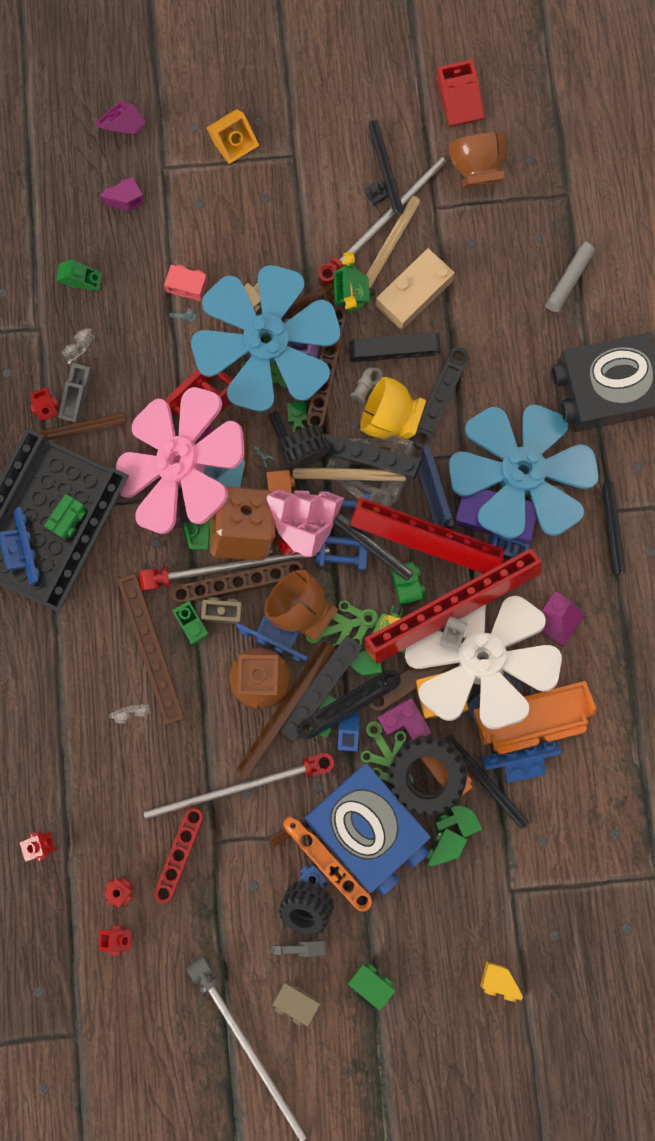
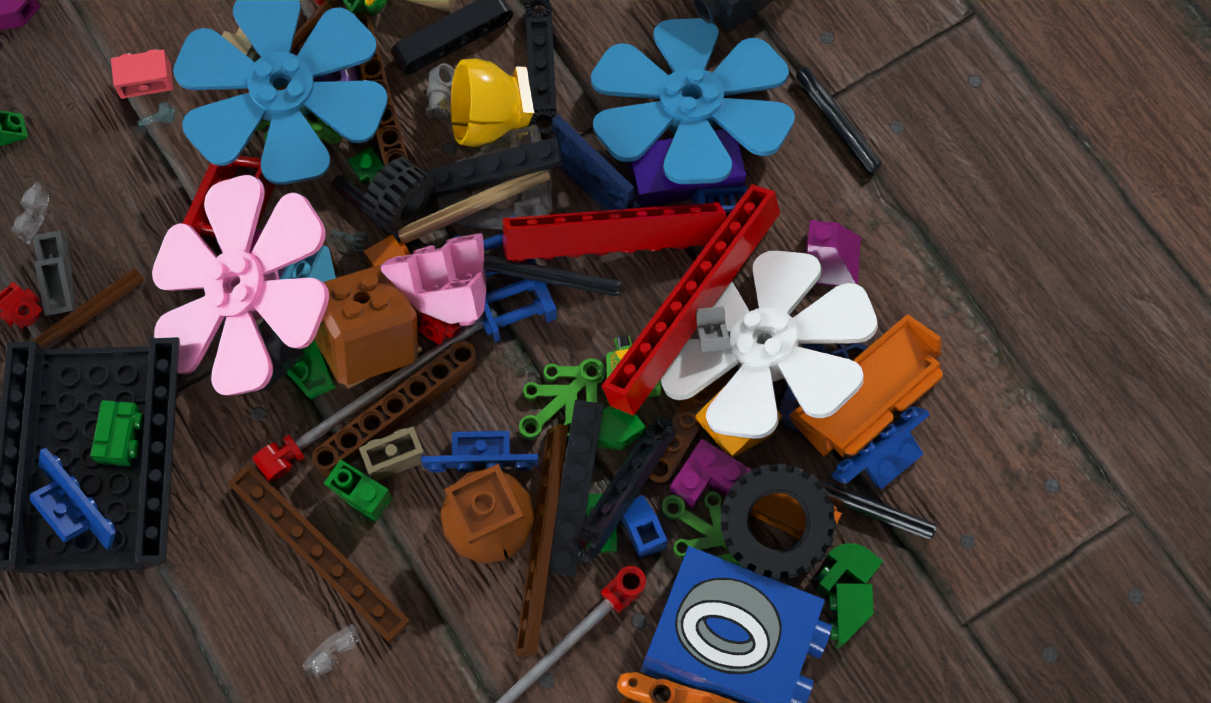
camera: 30 degrees left, 10 degrees down
dark orange plate [264,570,338,641] -> none
green brick [390,562,425,606] -> none

